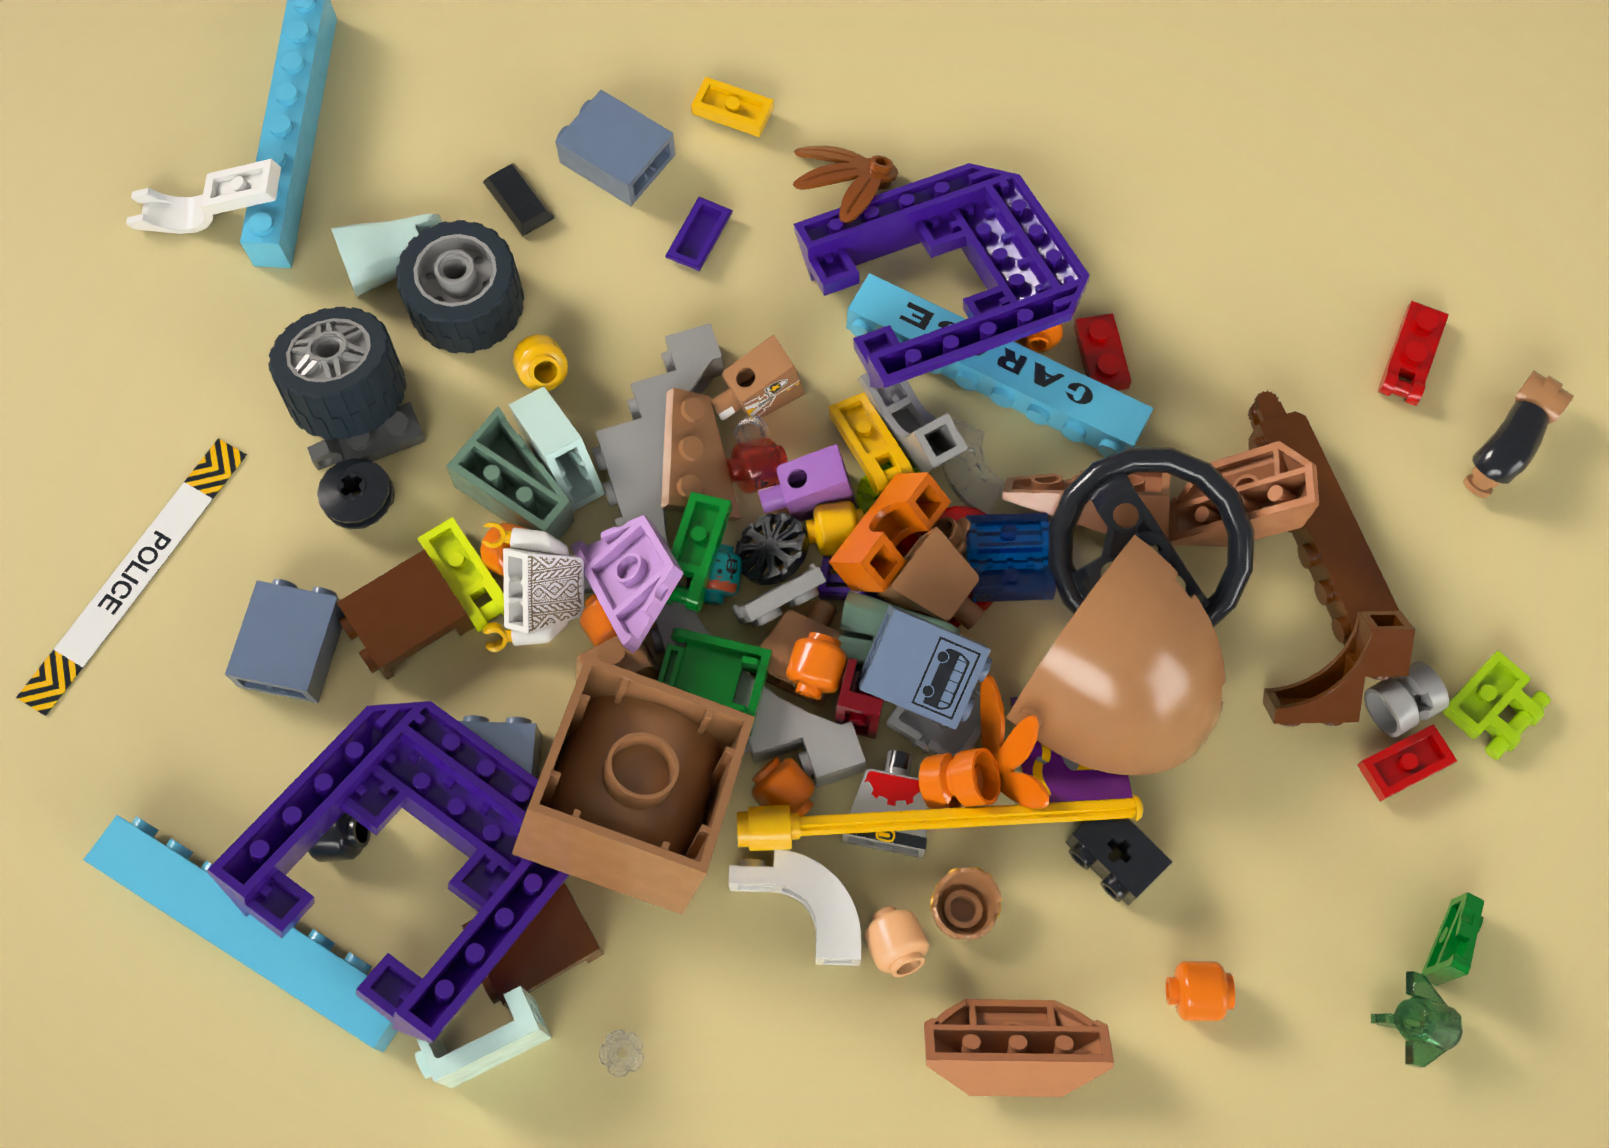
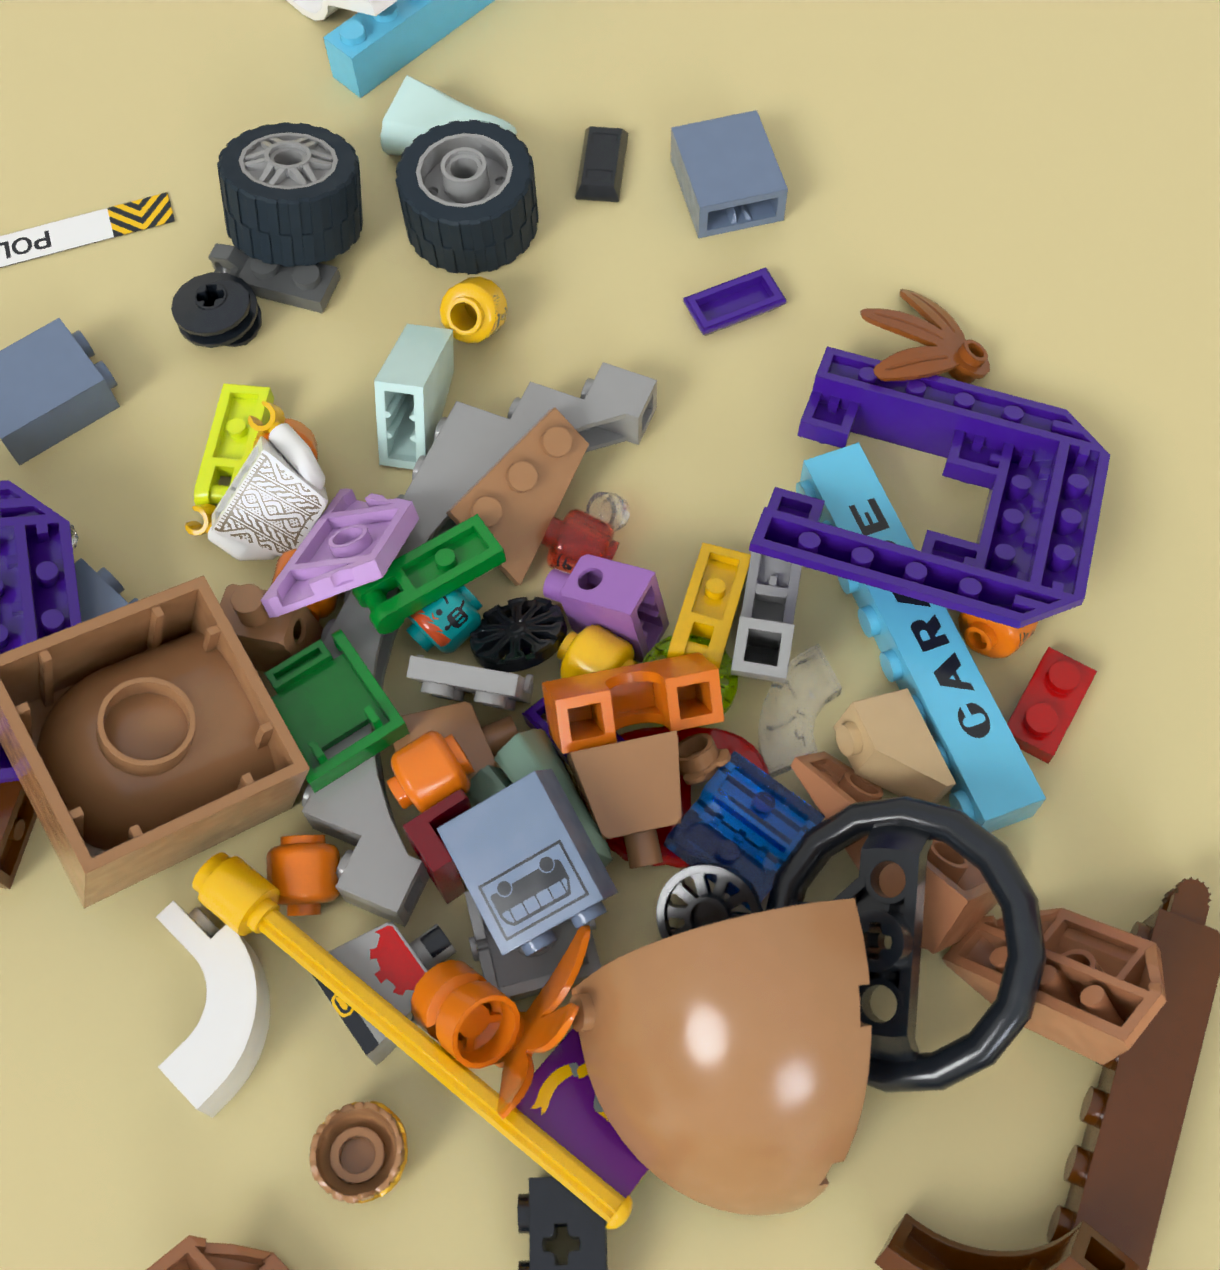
camera: 45 degrees right, 5 degrees down
reddish brown panel [337,549,474,680] -> none
sand green wedge [446,407,575,540] -> none
yellow plate [691,76,774,137] -> none
medium nougat torso [711,335,805,422] -> none
light nougat head [864,906,930,977] -> none
none -> black wheel [656,862,763,939]
none -> tan slope [833,688,956,803]

